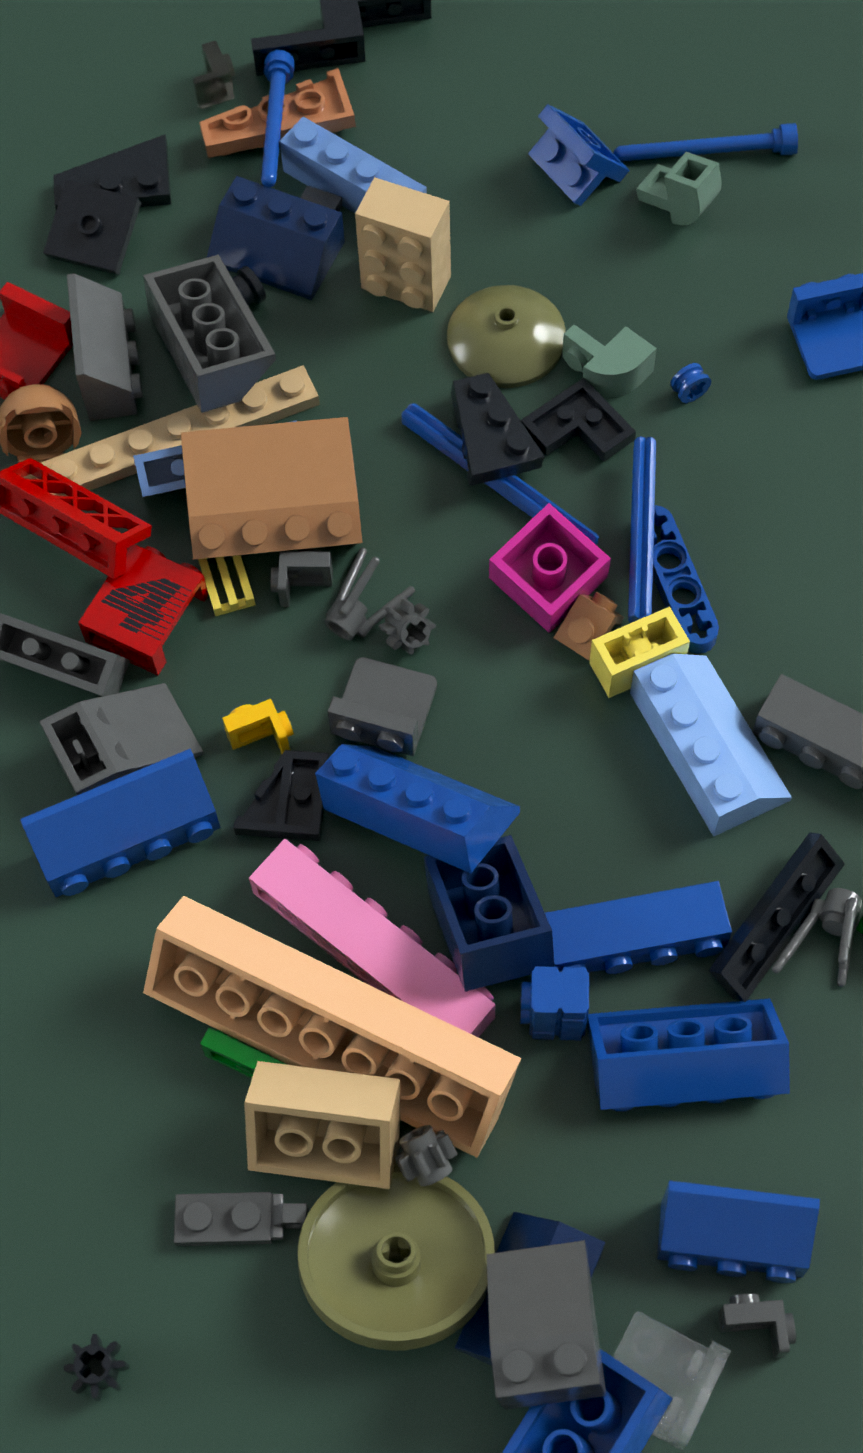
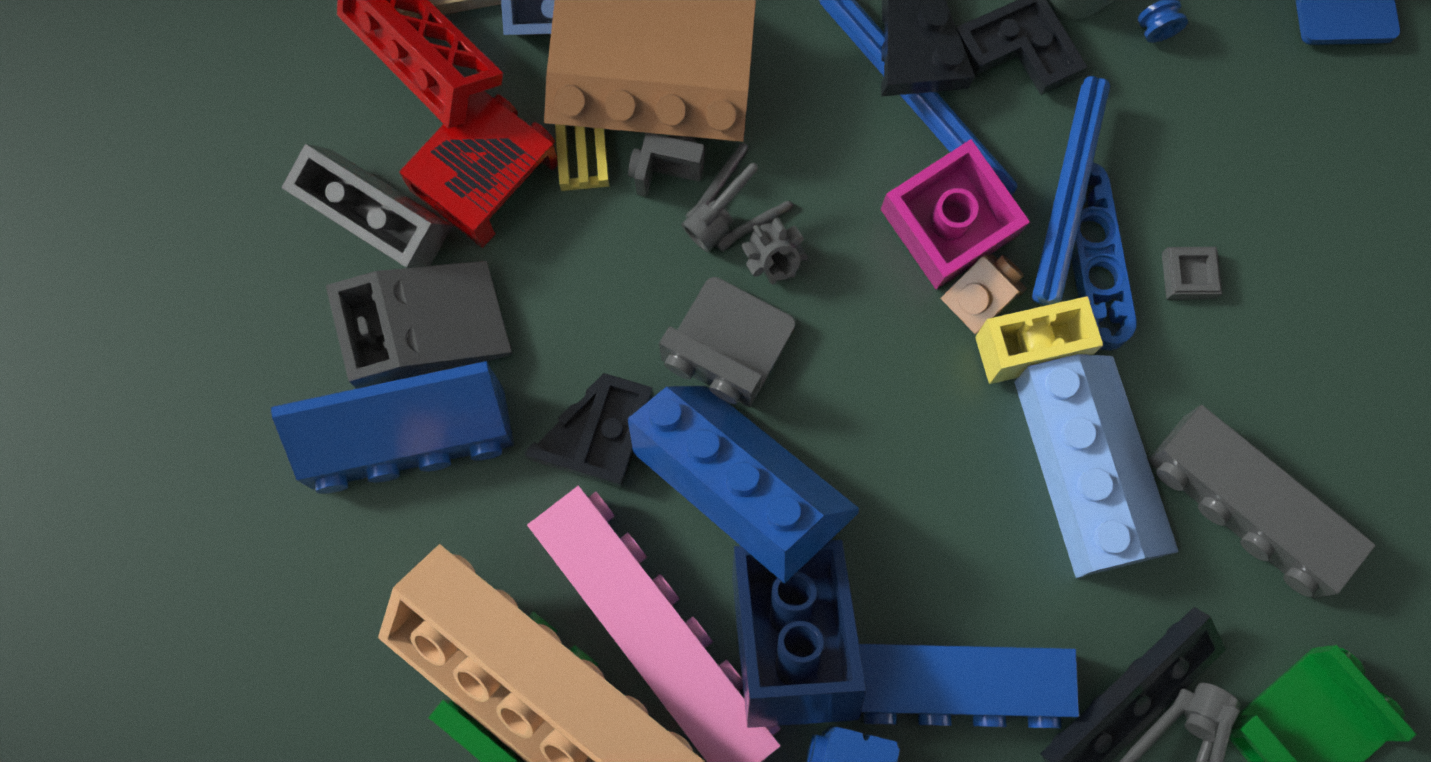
camera: 10 degrees right, 10 degrees up
yellow bracket [222,699,294,754] -> none
none -> dark grey tile [1162,247,1222,300]

